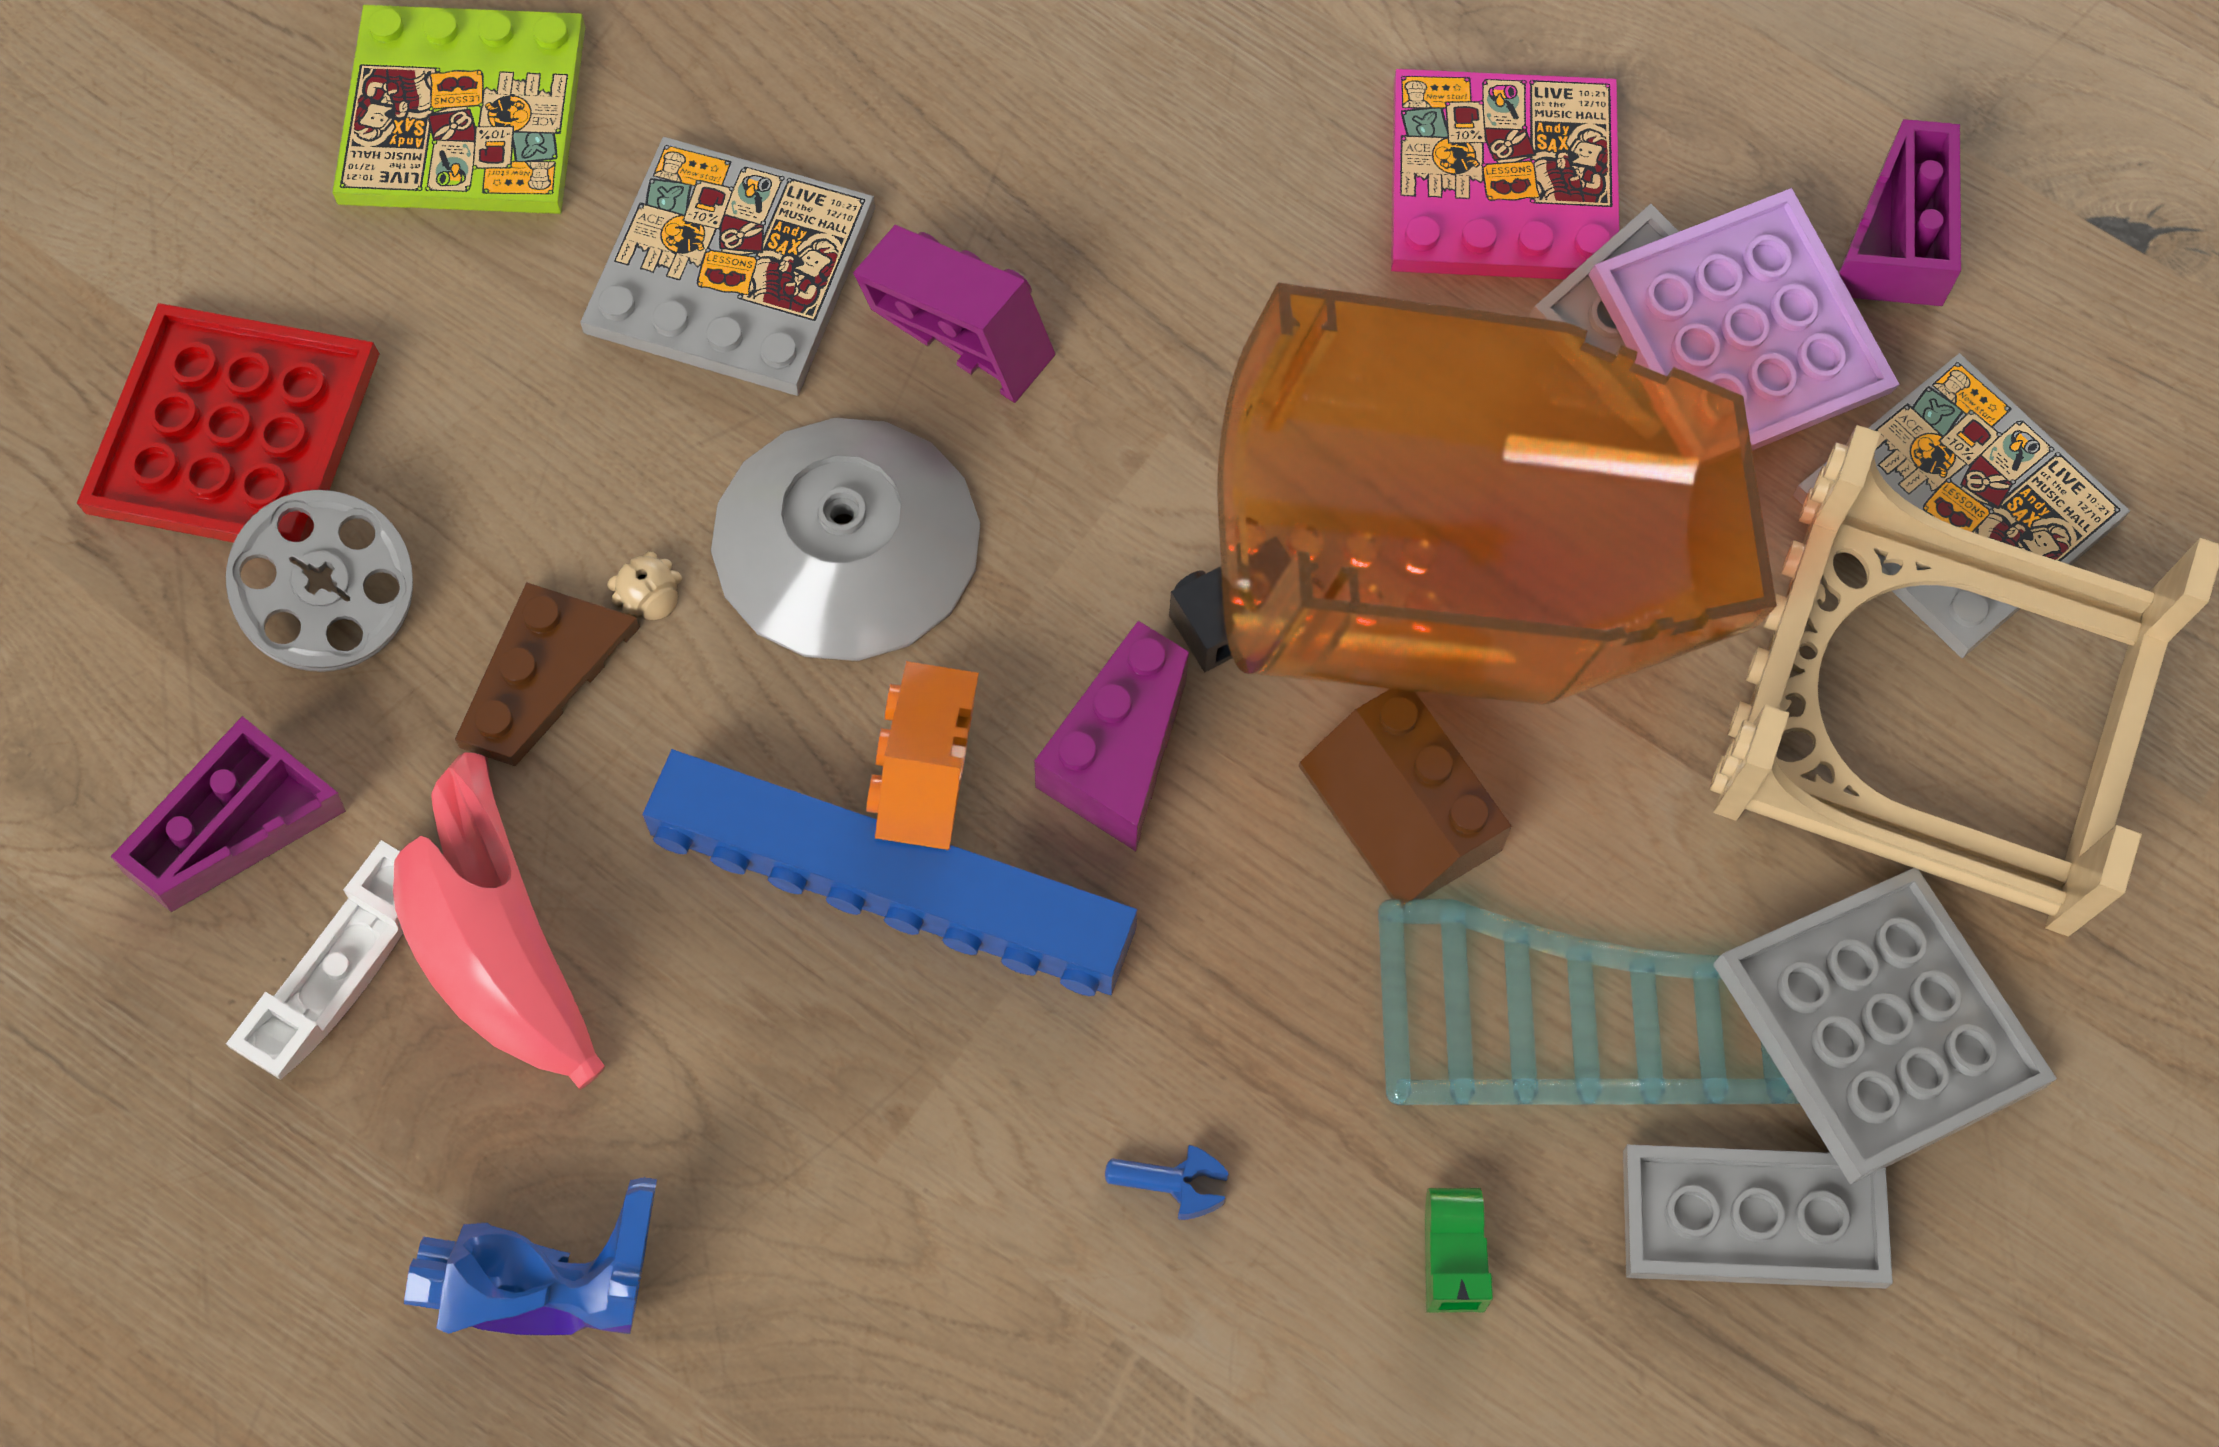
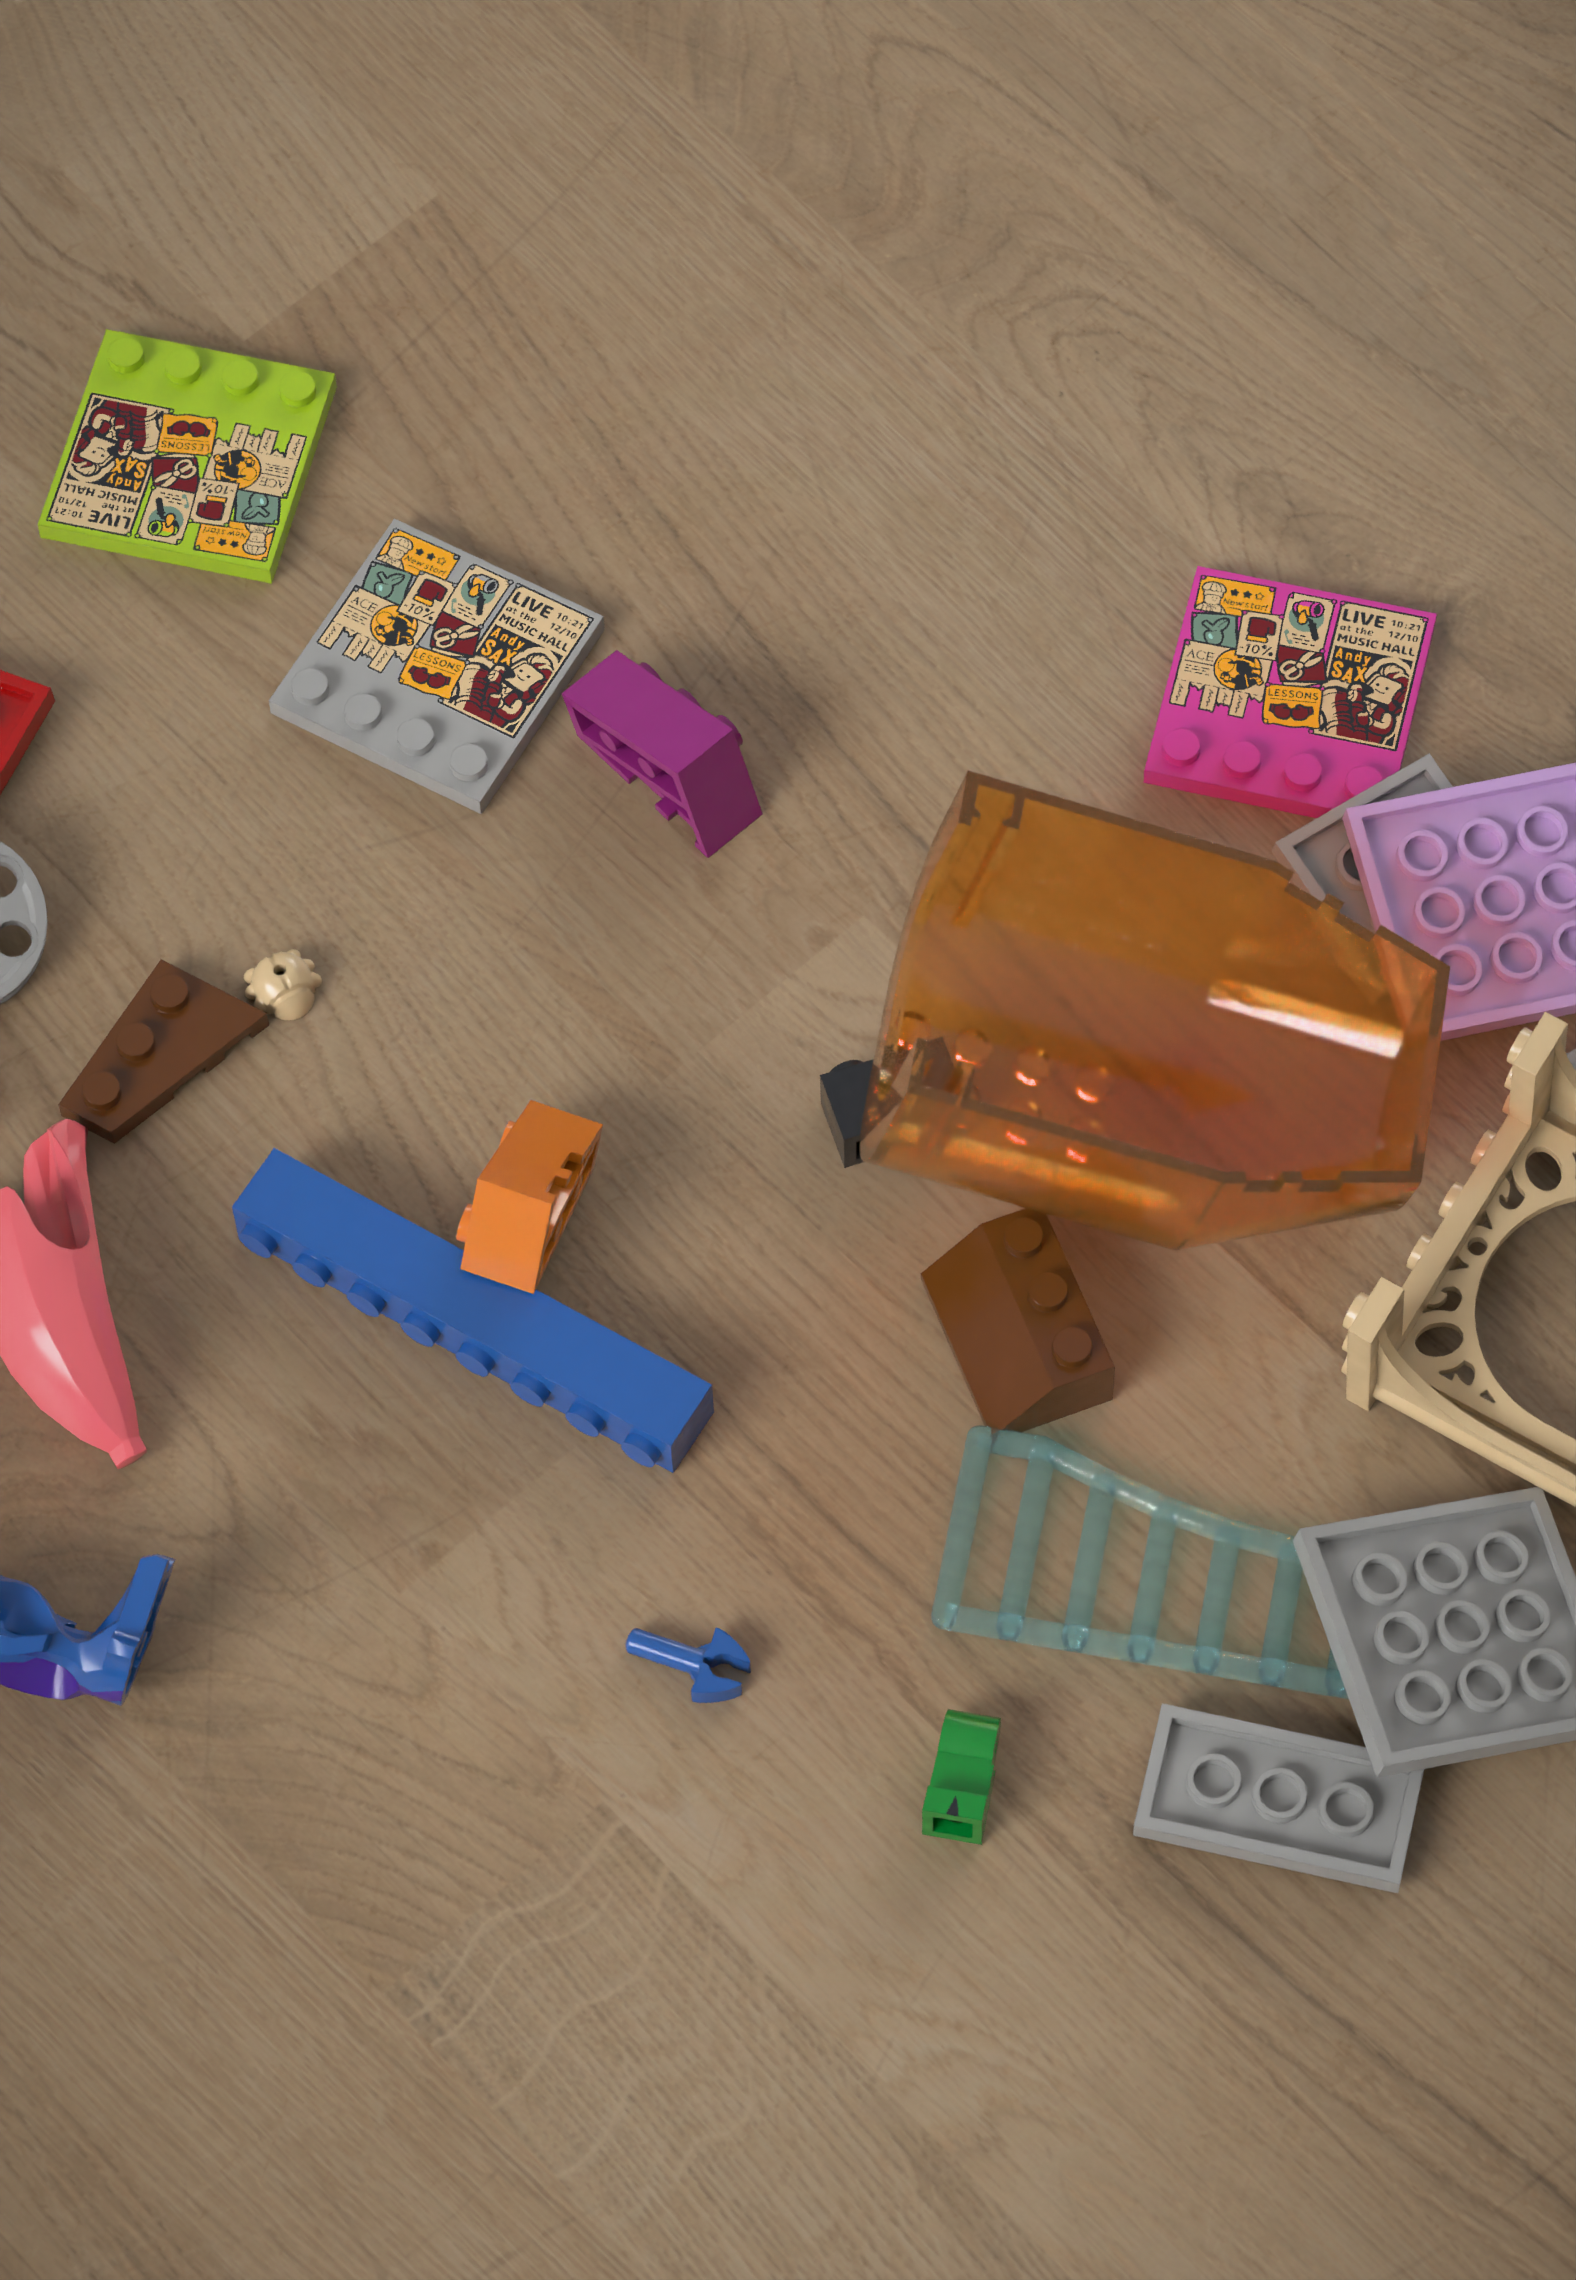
camera: 15 degrees right, 5 degrees down
light grey dish [711,418,980,661] -> none
magenta wedge [1034,621,1189,852] -> none

